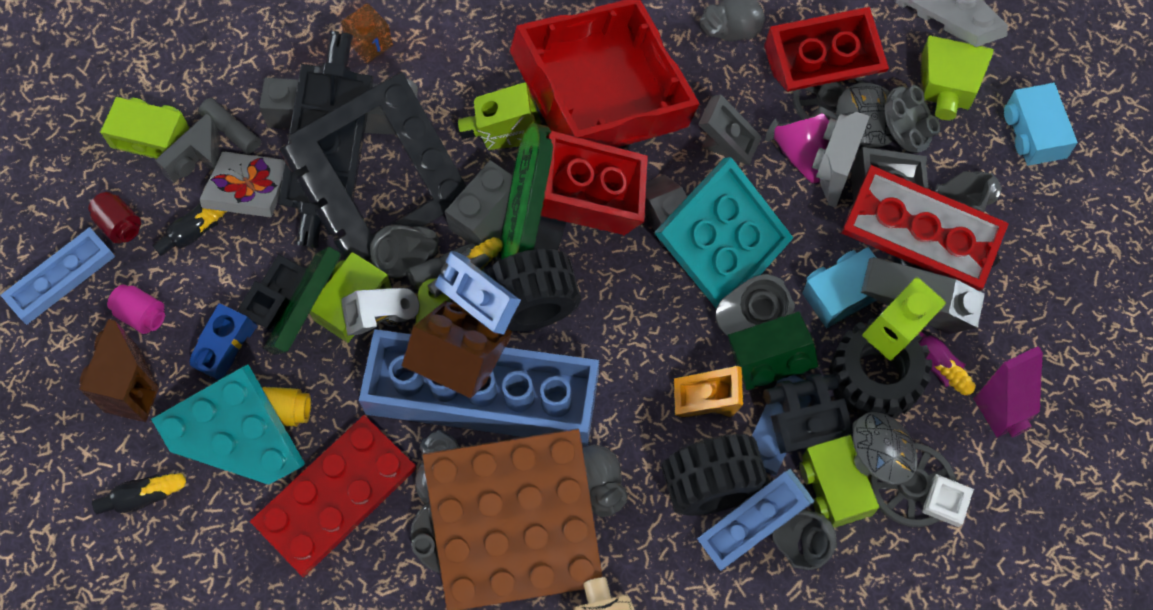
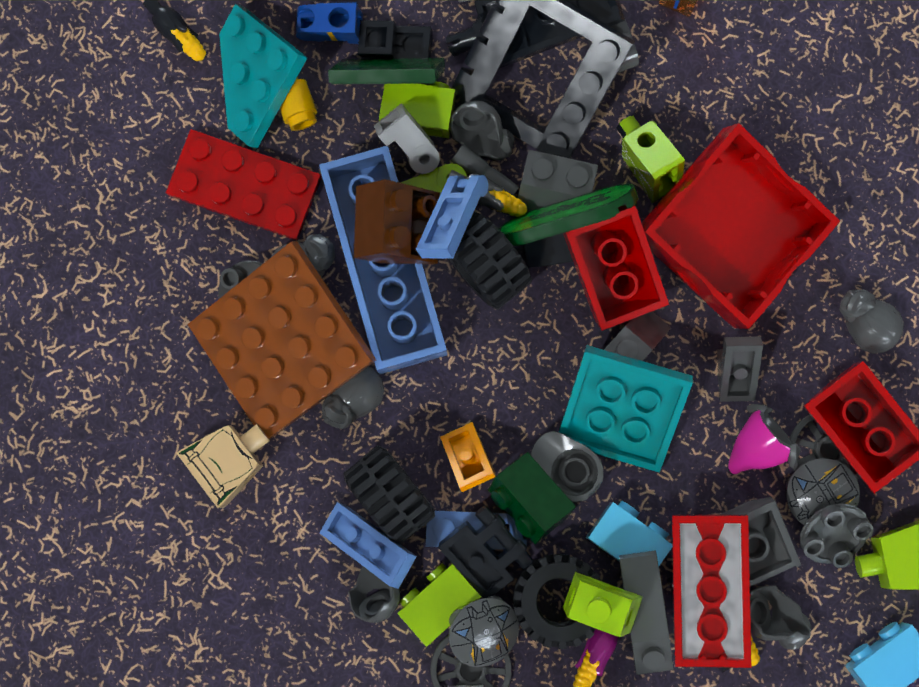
camera: 70 degrees right, 15 degrees up
light grey slope [812,112,870,207] -> none

